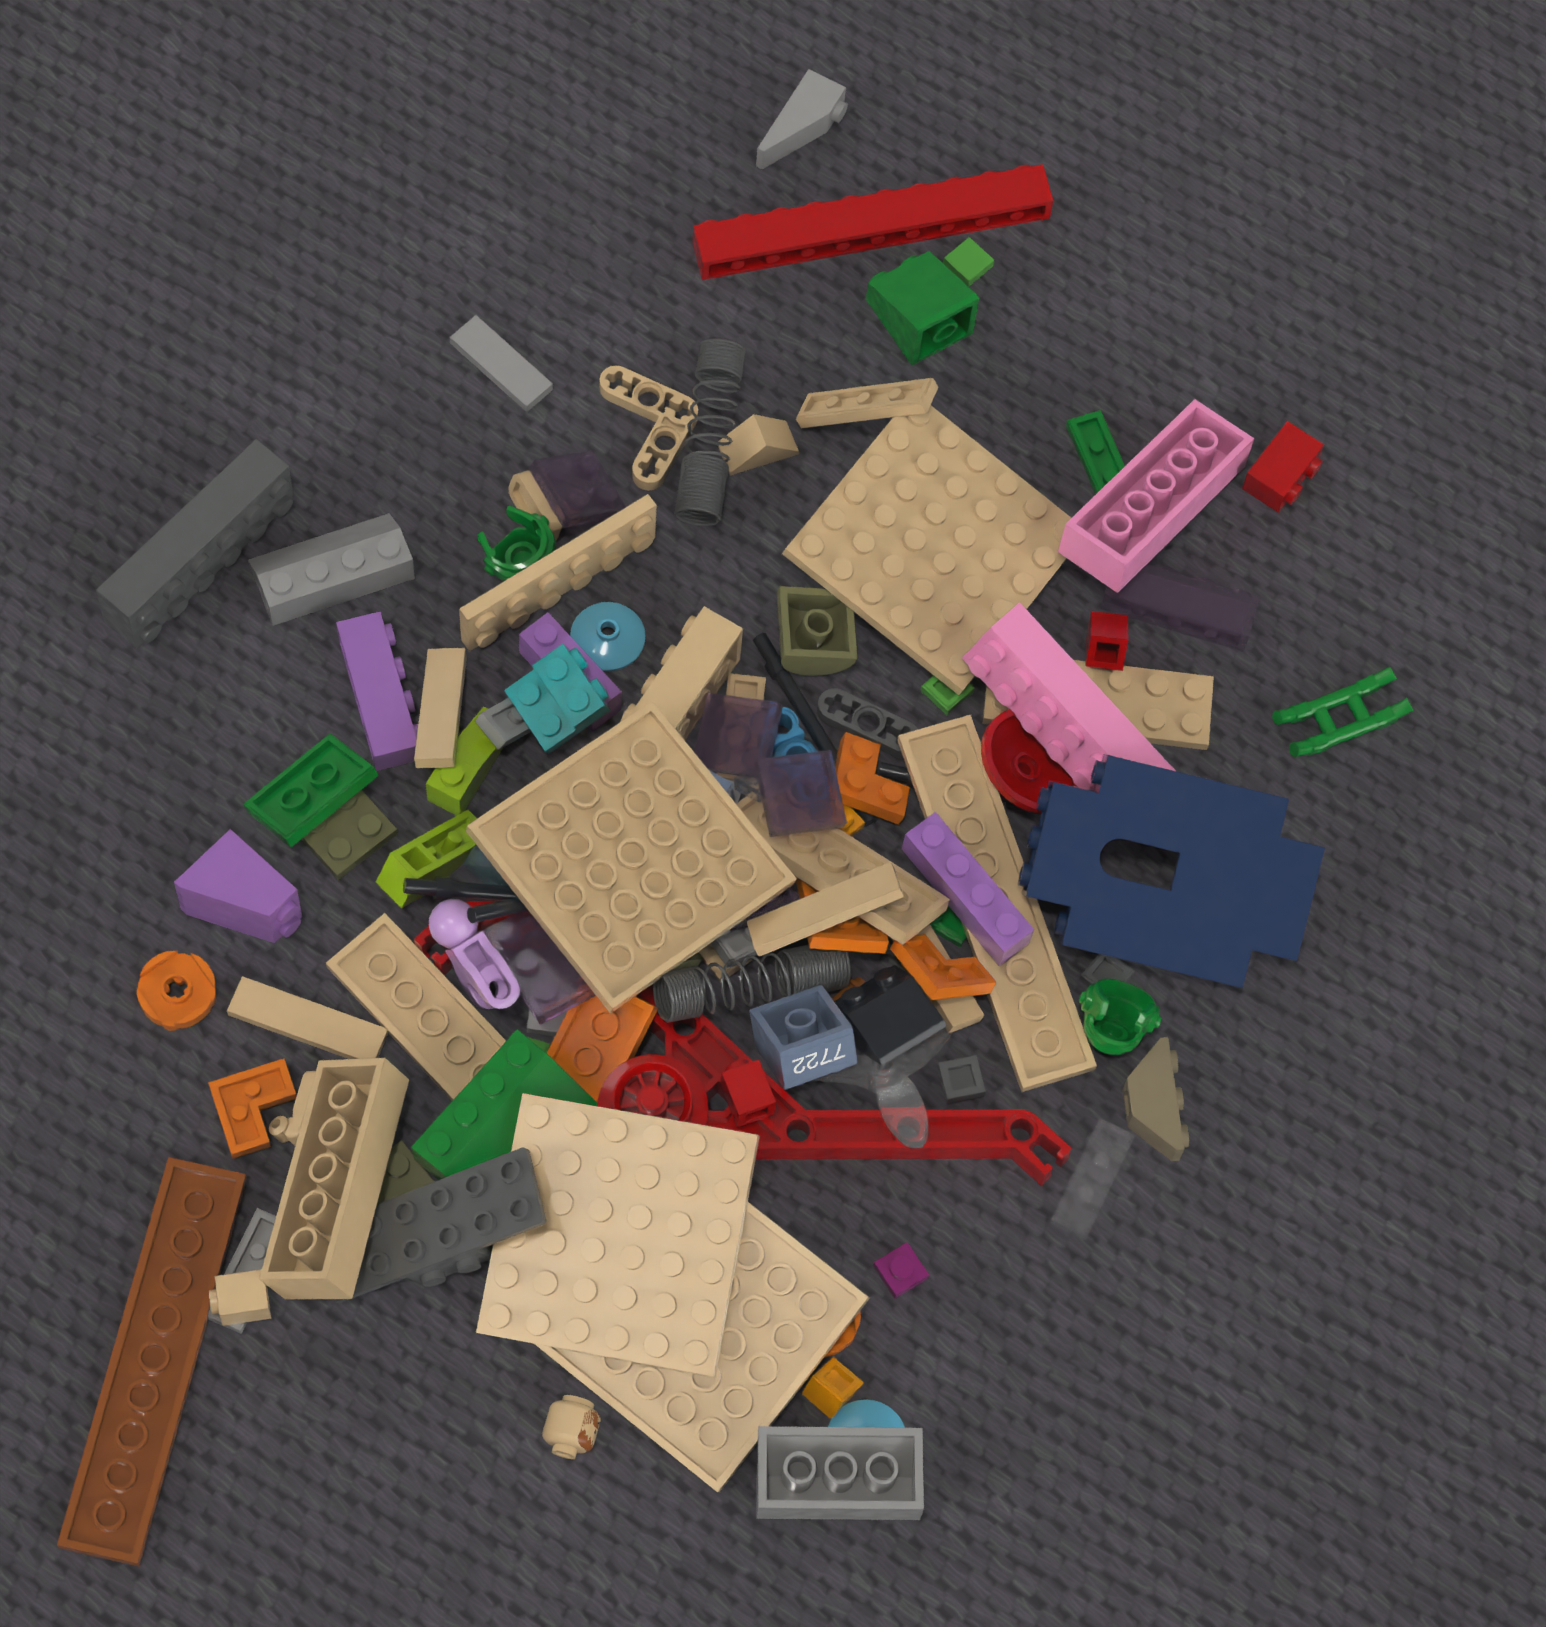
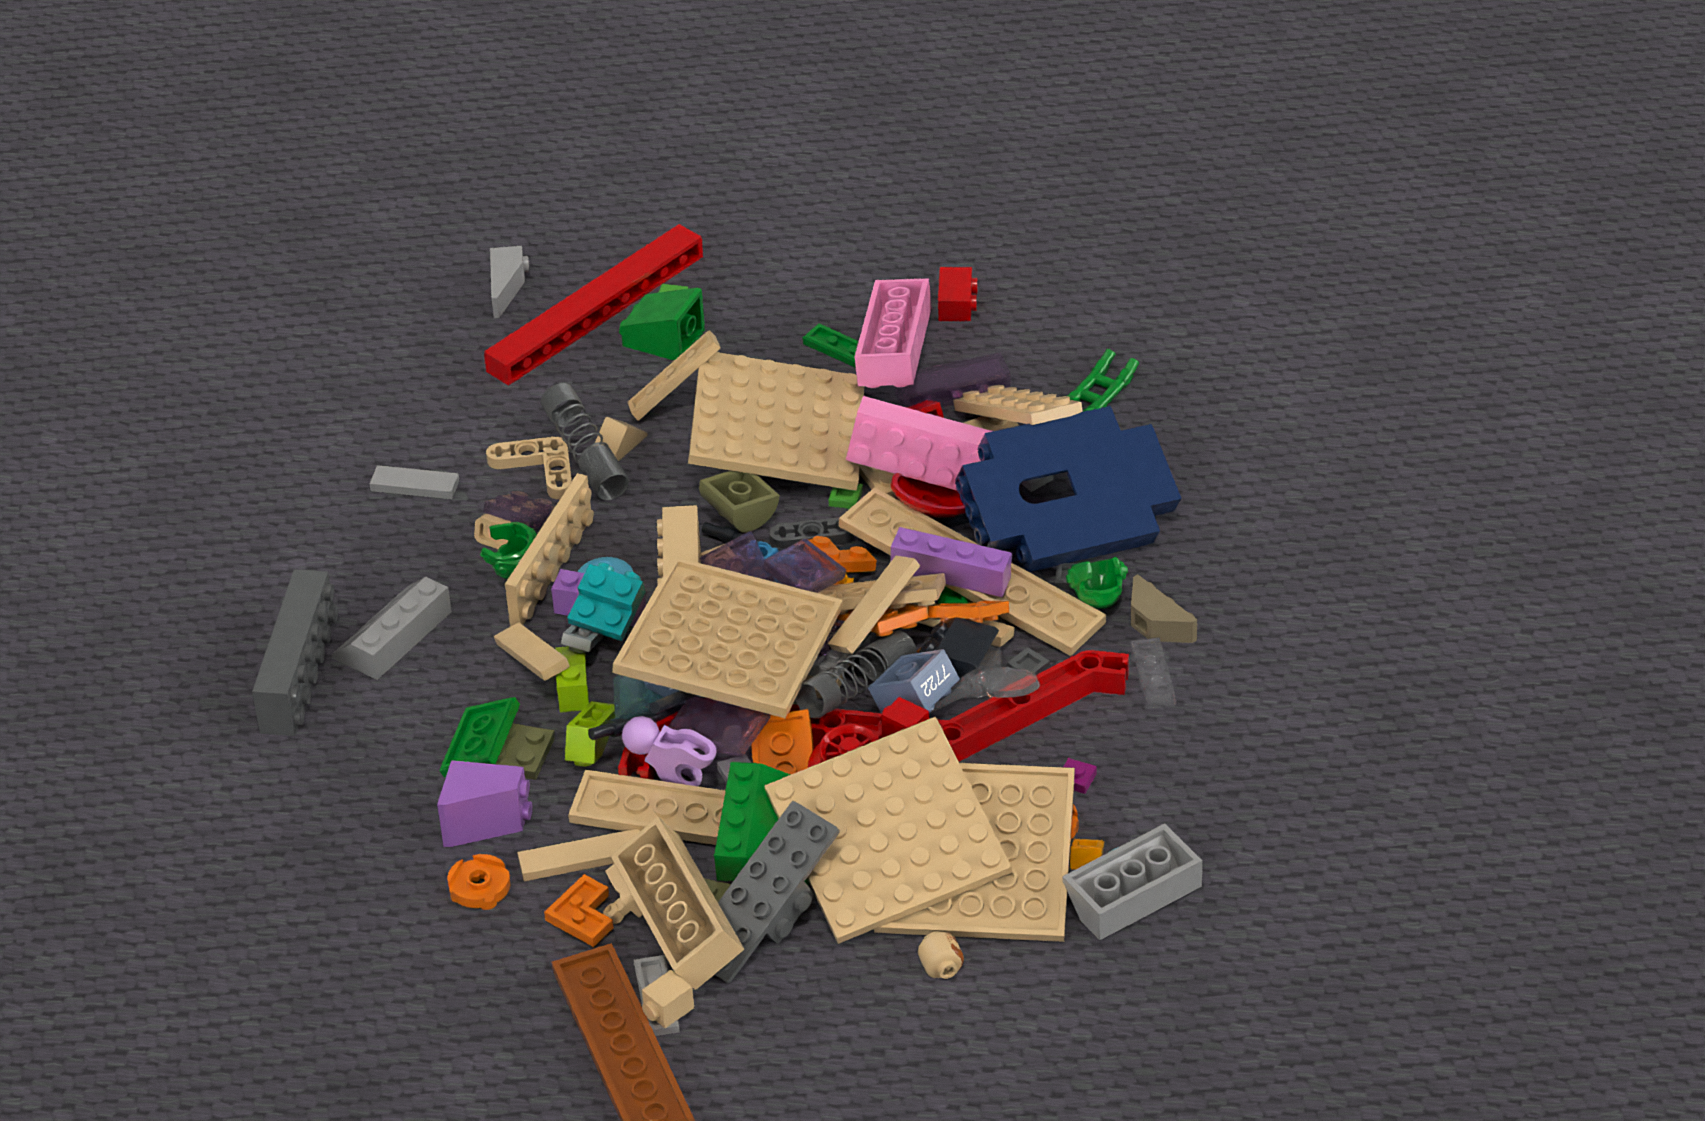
camera: 25 degrees left, 25 degrees down
medium lavender brick [336,612,419,771] -> none
none -> tan plate [953,385,1083,425]

